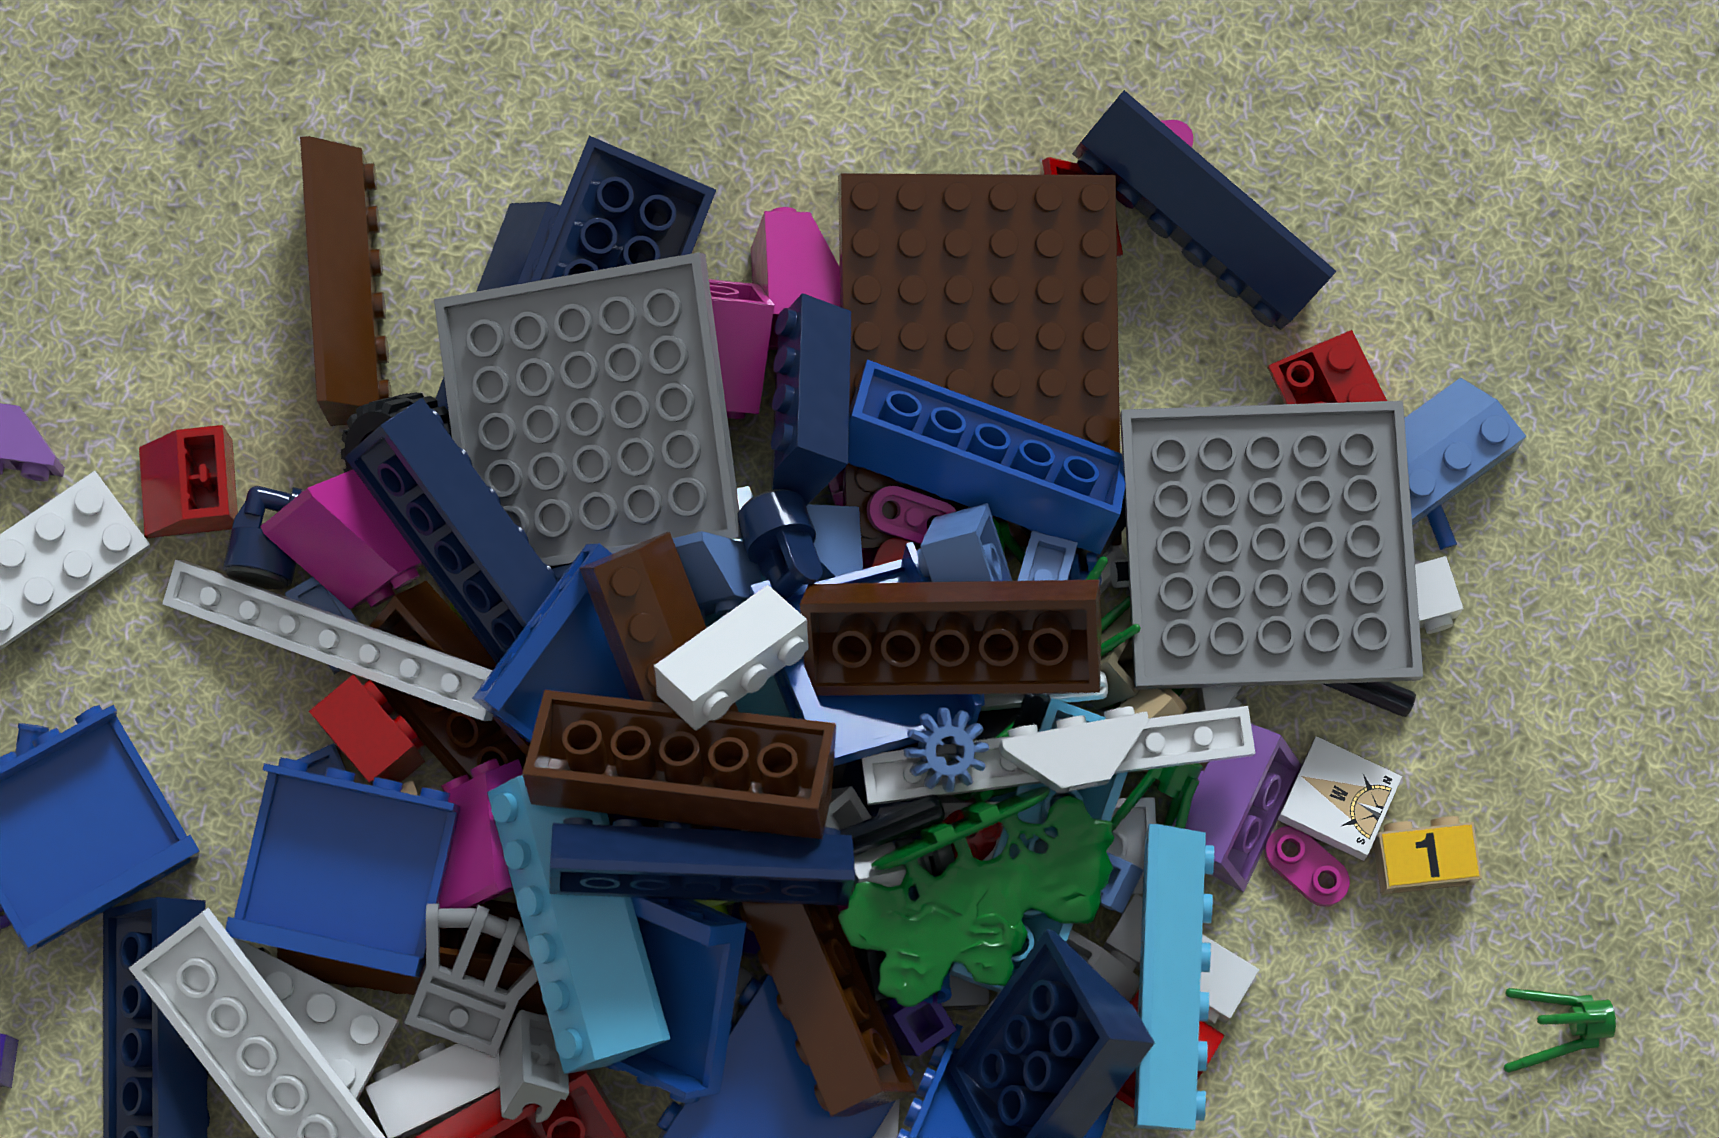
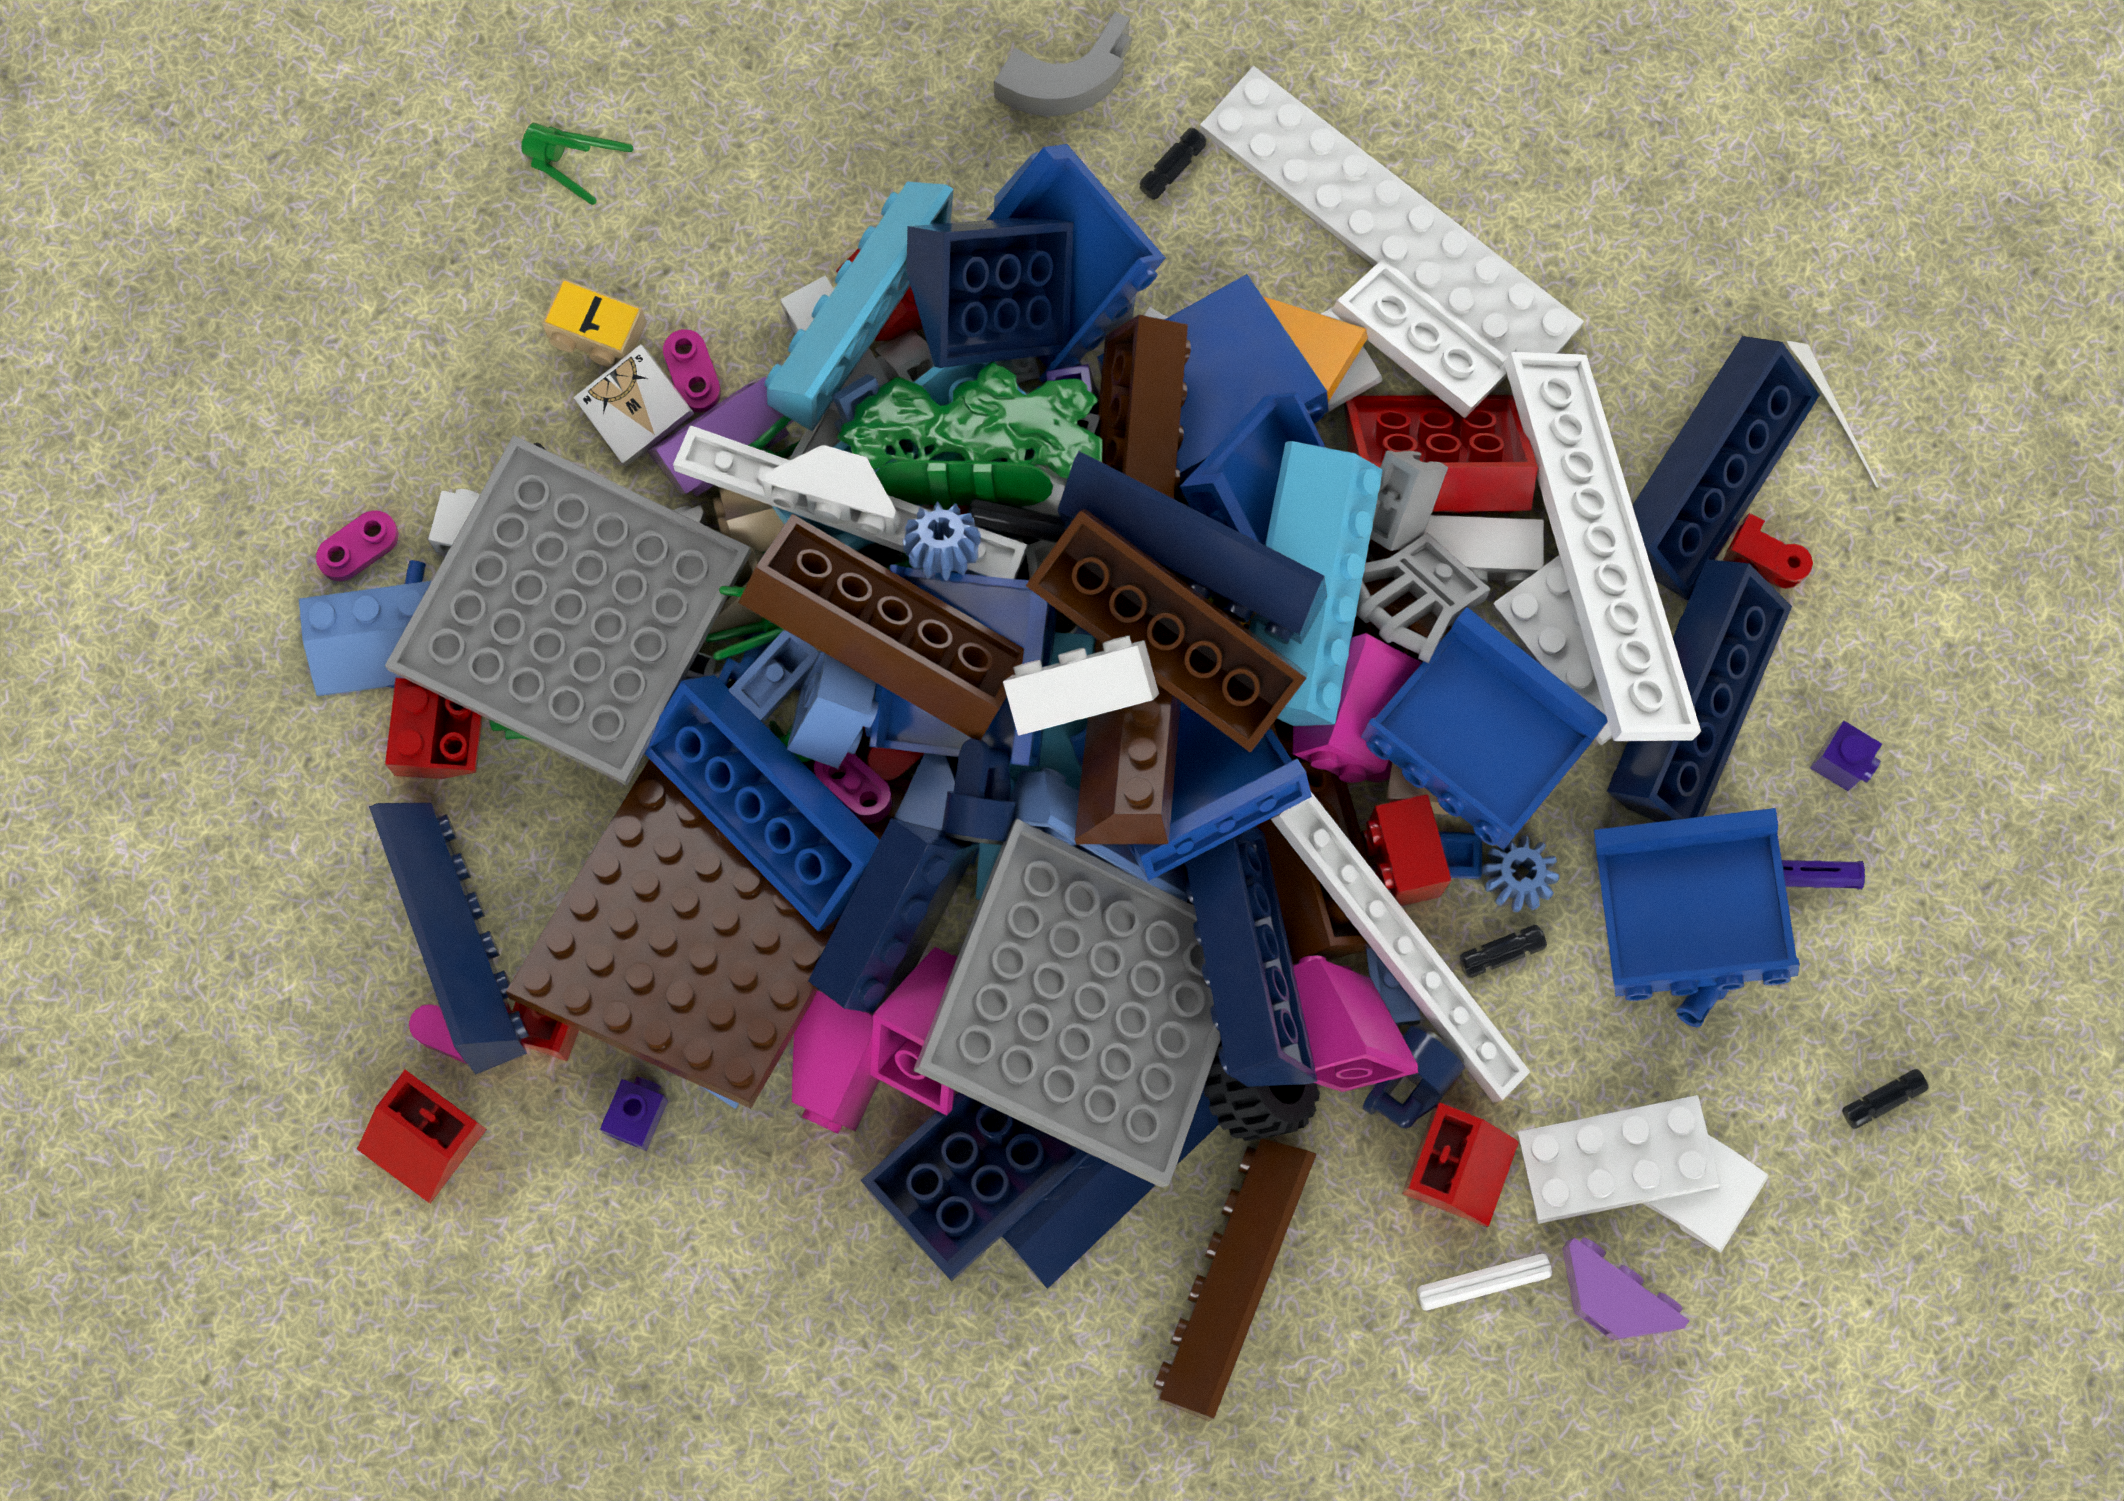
camera: 155 degrees left, 0 degrees up
none -> dark pink plate [316,510,399,582]
none -> red slope [357,1069,487,1204]
none -> dark purple brick [599,1076,668,1151]
none -> white axle [1417,1253,1552,1311]
none -> black axle [1459,925,1547,978]
none -> medium blue gear [1482,835,1559,912]

